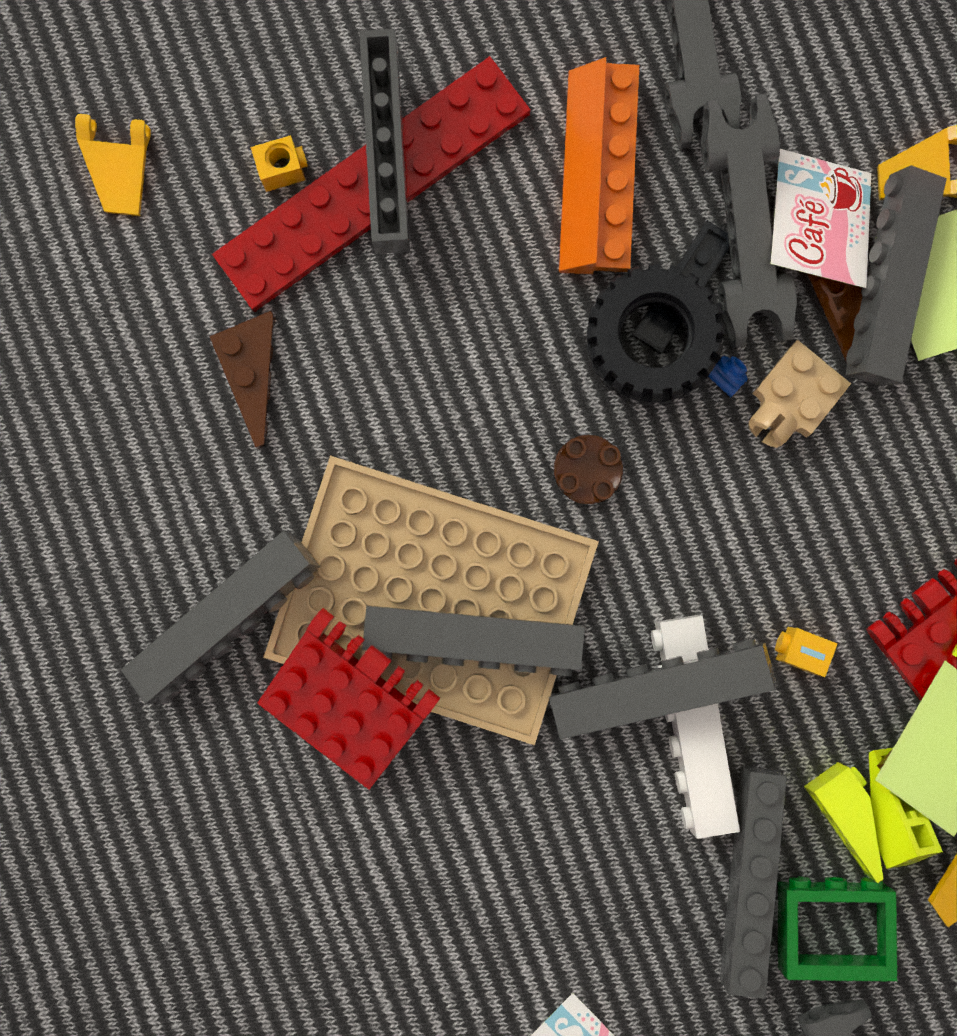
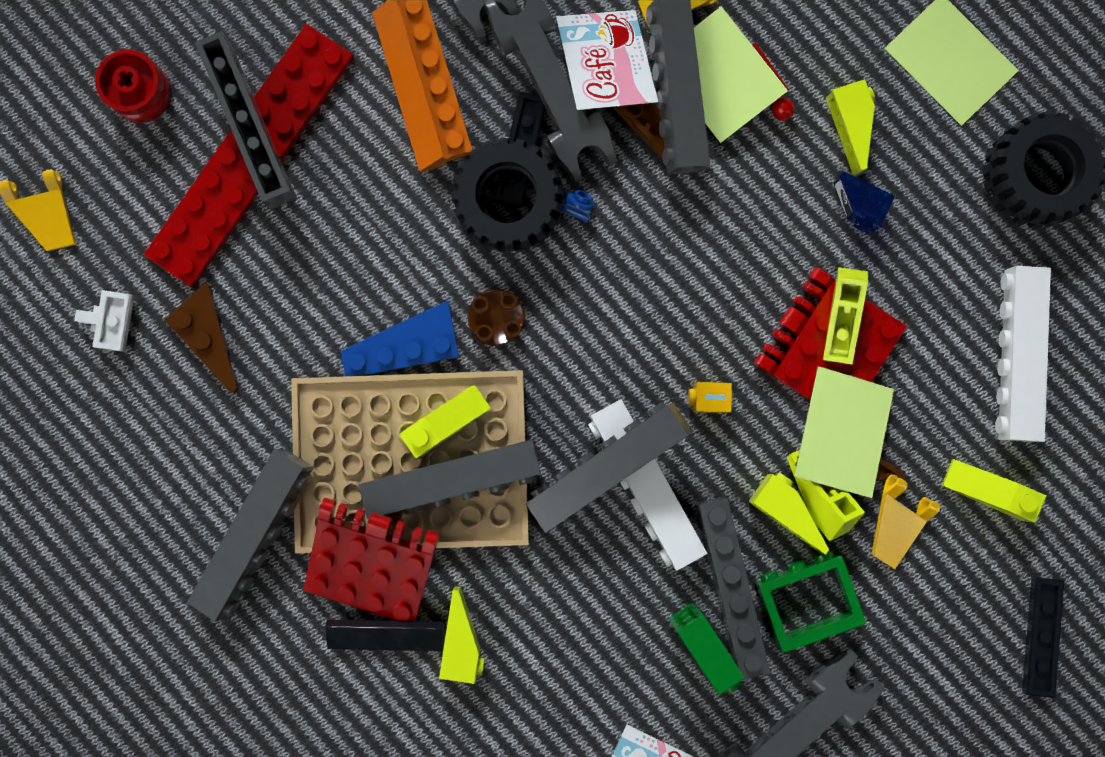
camera: 20 degrees left, 0 degrees up
yellow brick [251,135,308,192] -> none
tan plate [749,340,851,448] -> none
none -> white hinge [74,290,134,352]
none -> red wheel [95,49,172,123]
none -> black tile [325,620,445,651]
none -> blue wing [341,301,460,377]
none -> neon yellow slope [399,384,491,459]
none -> neon yellow slope [439,586,485,684]
none -> green window [668,603,745,695]

